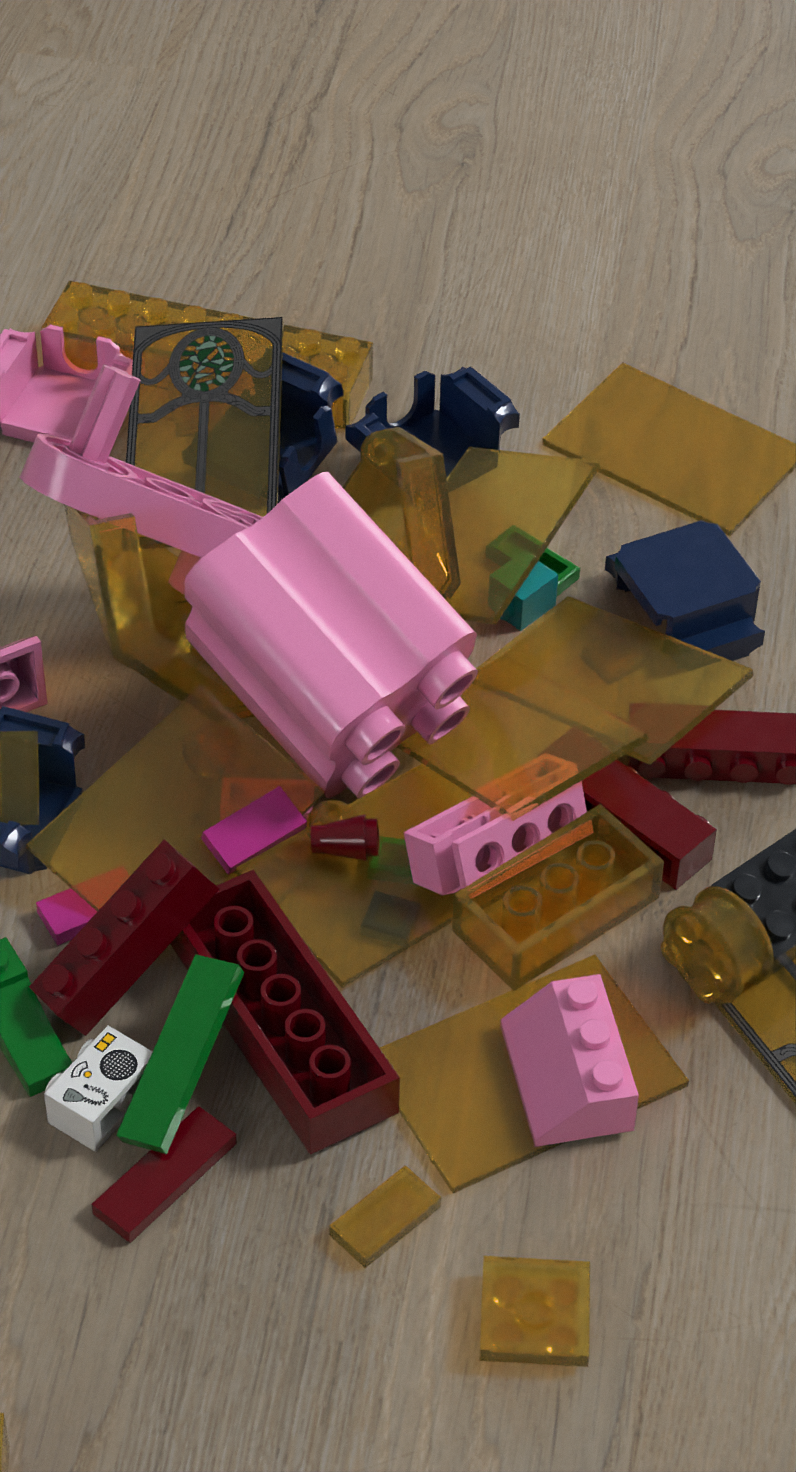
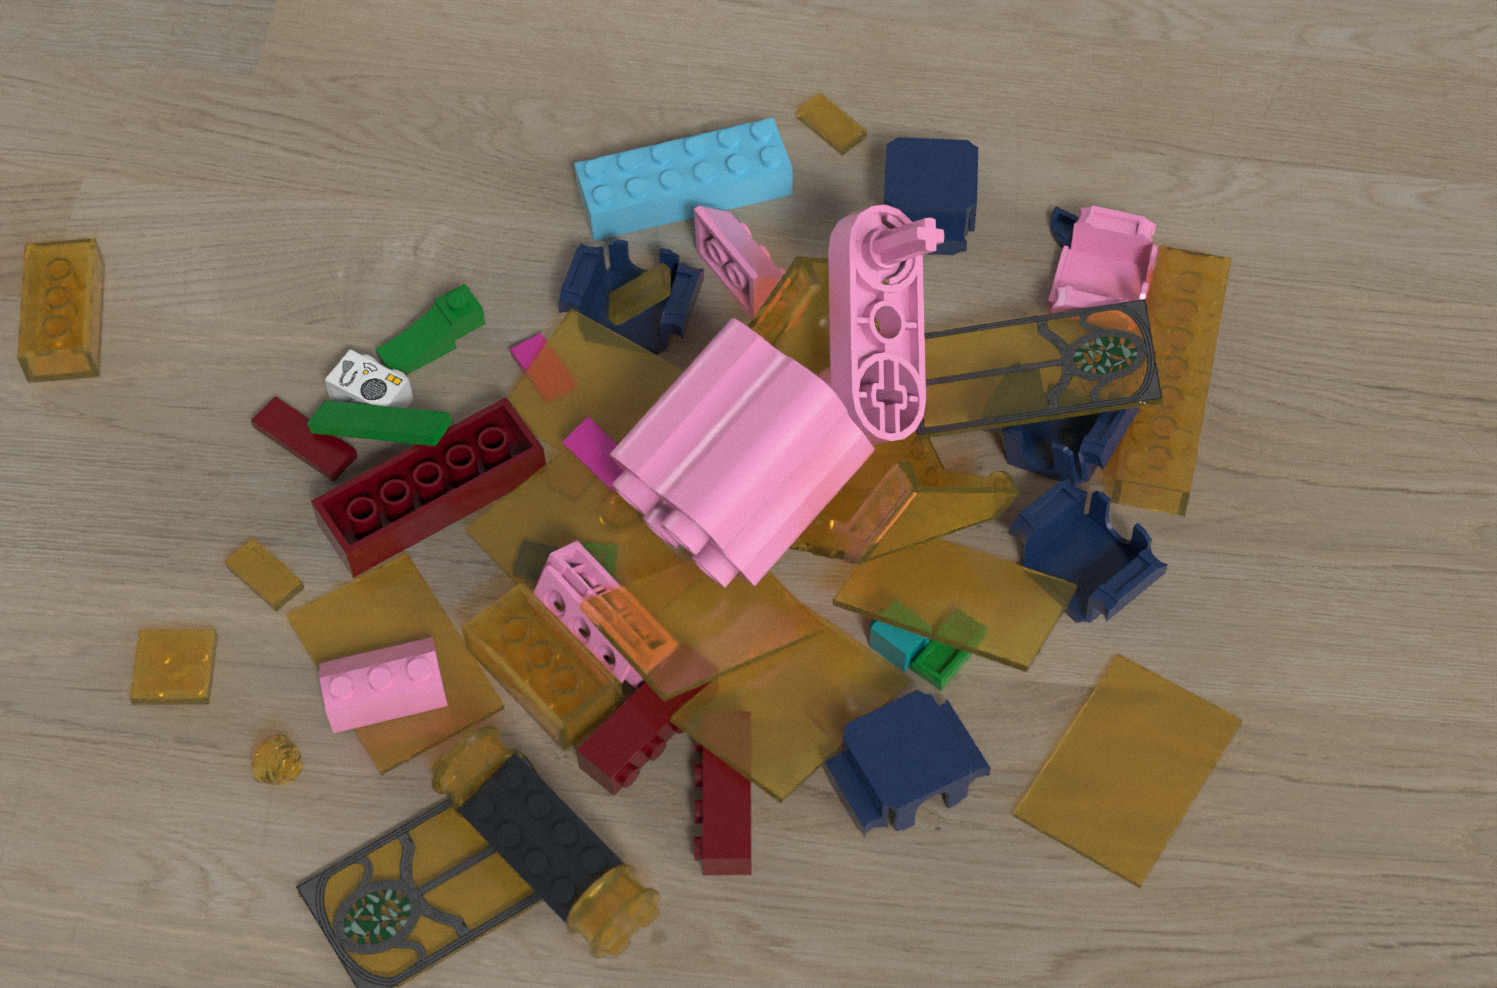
camera: 90 degrees right, 10 degrees up
dark red brick [29,839,220,1036] -> none
dark red cone [311,814,380,861] -> none
none -> clear yellow cone [251,734,303,786]

